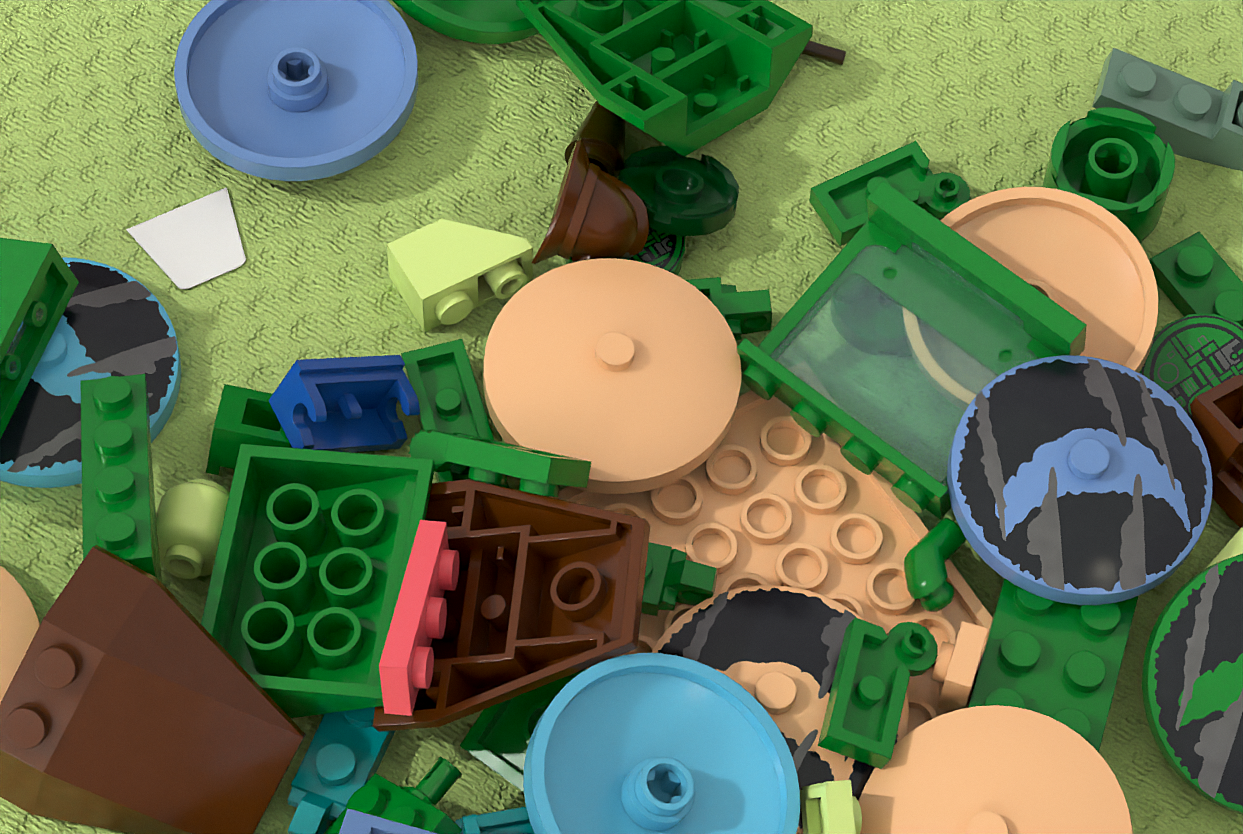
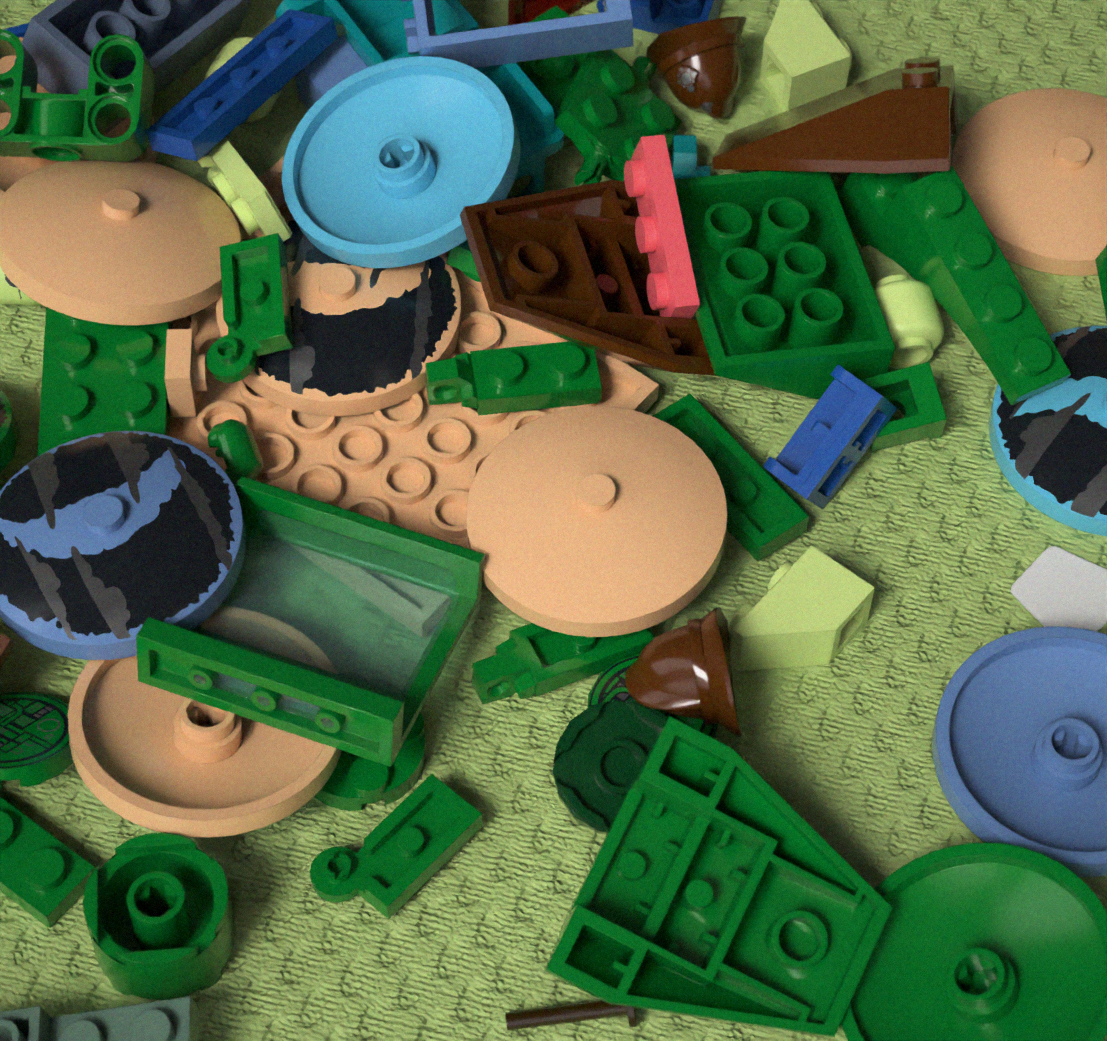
camera: 160 degrees right, 5 degrees down
green hinge [408,429,591,497] -> none

